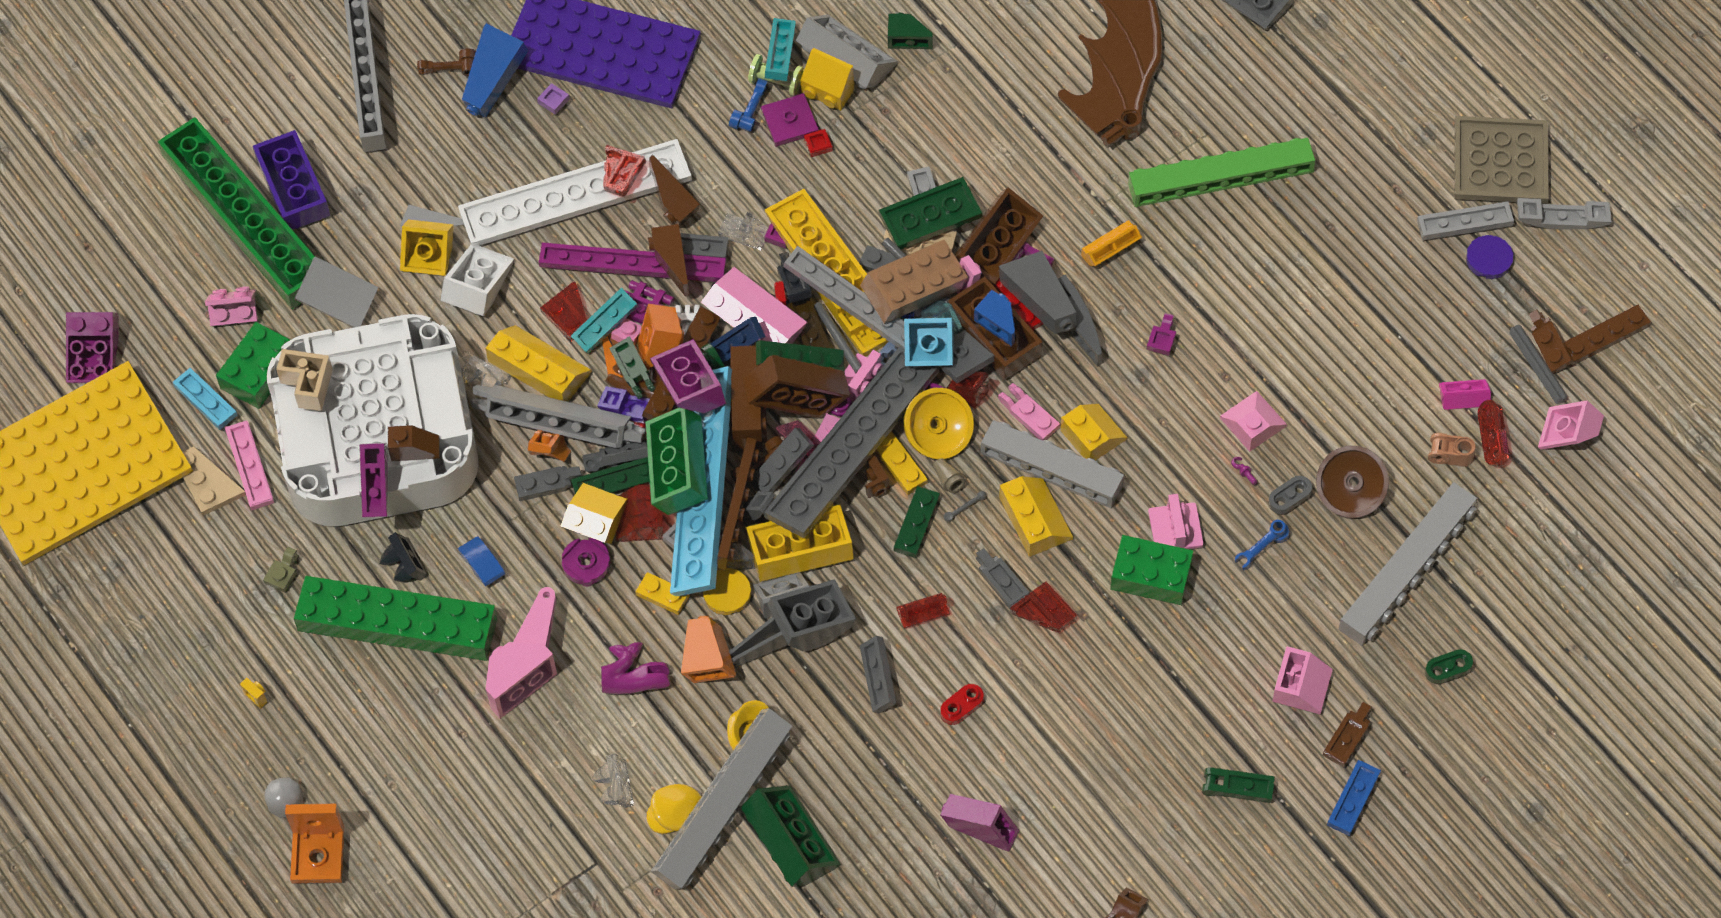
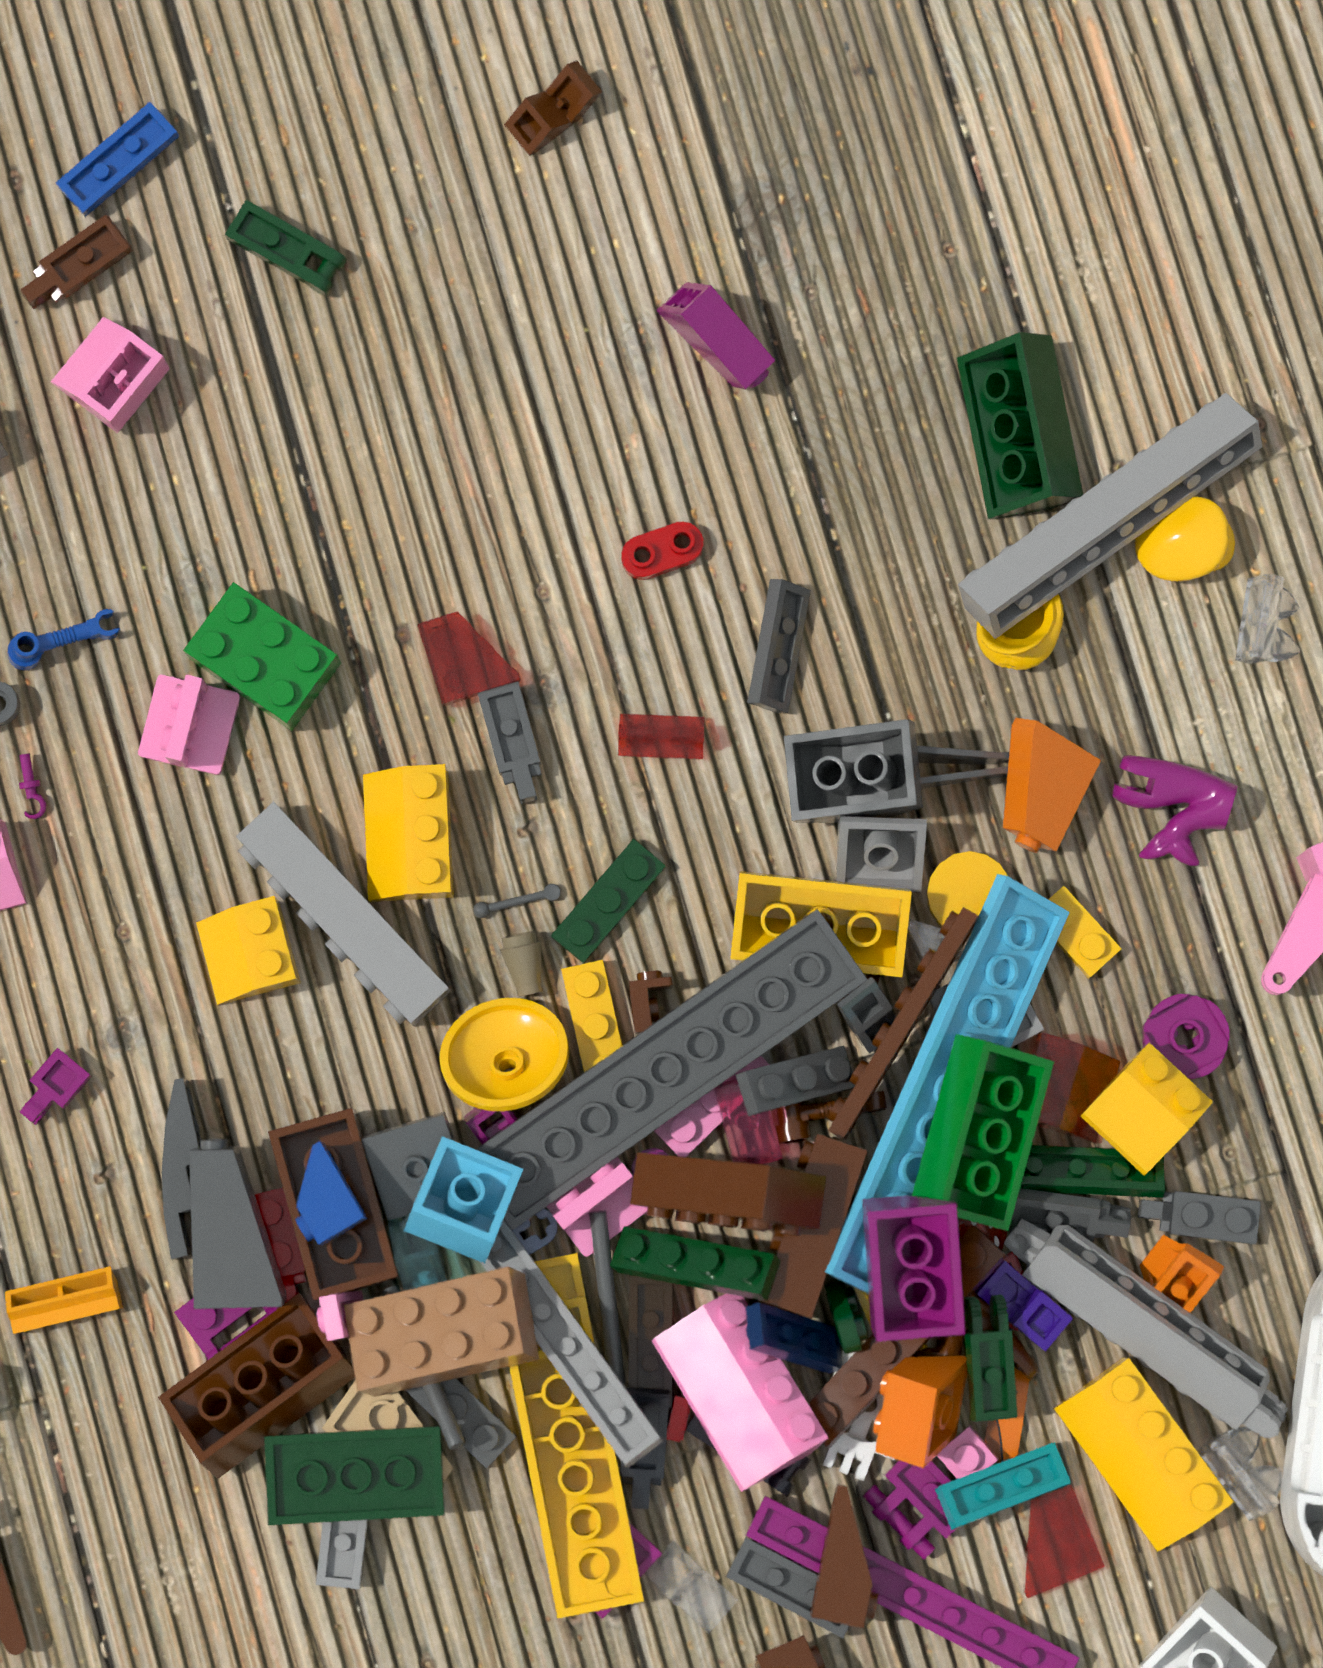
camera: 160 degrees left, 20 degrees up
clear red slope [947,372,989,409] -> none
bright pink hinge [998,383,1060,440] -> none

